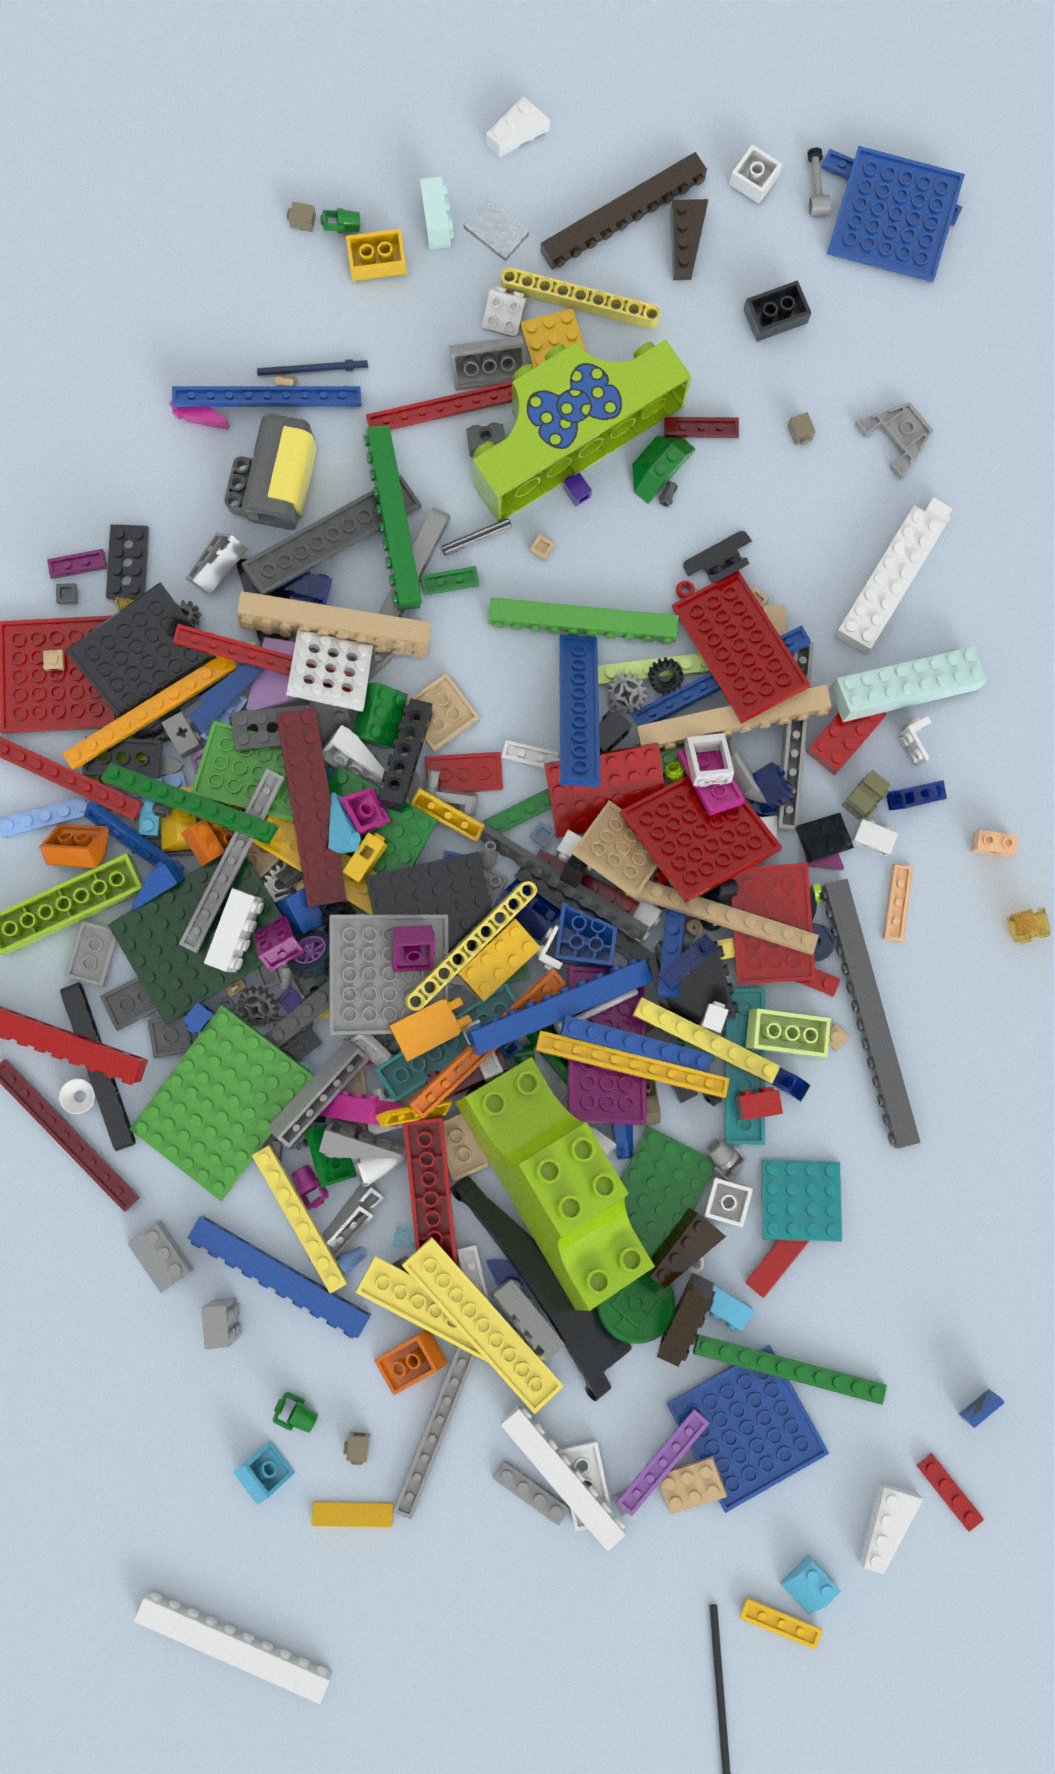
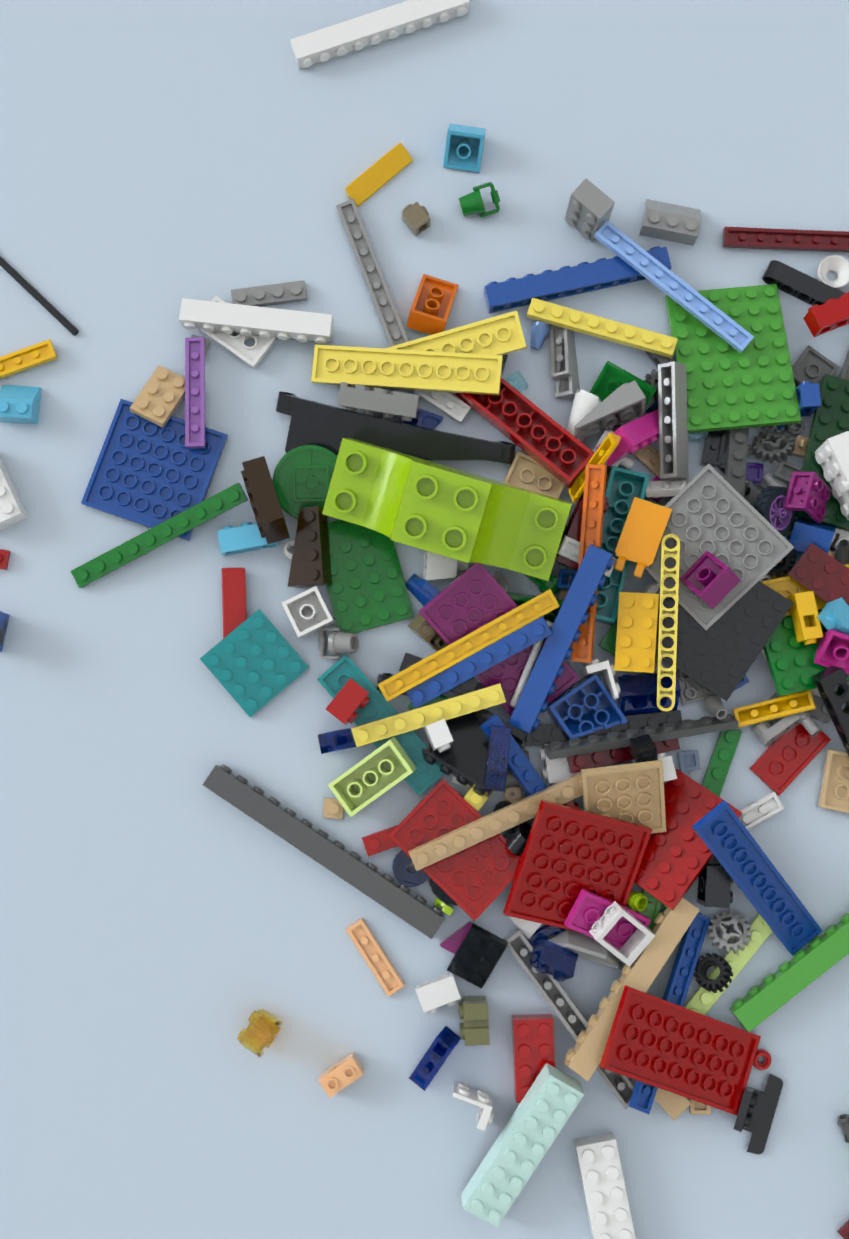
camera: 140 degrees right, 0 degrees up
magenta piece [291,1165,329,1210] -> none
none -> light blue plate [594,221,754,353]

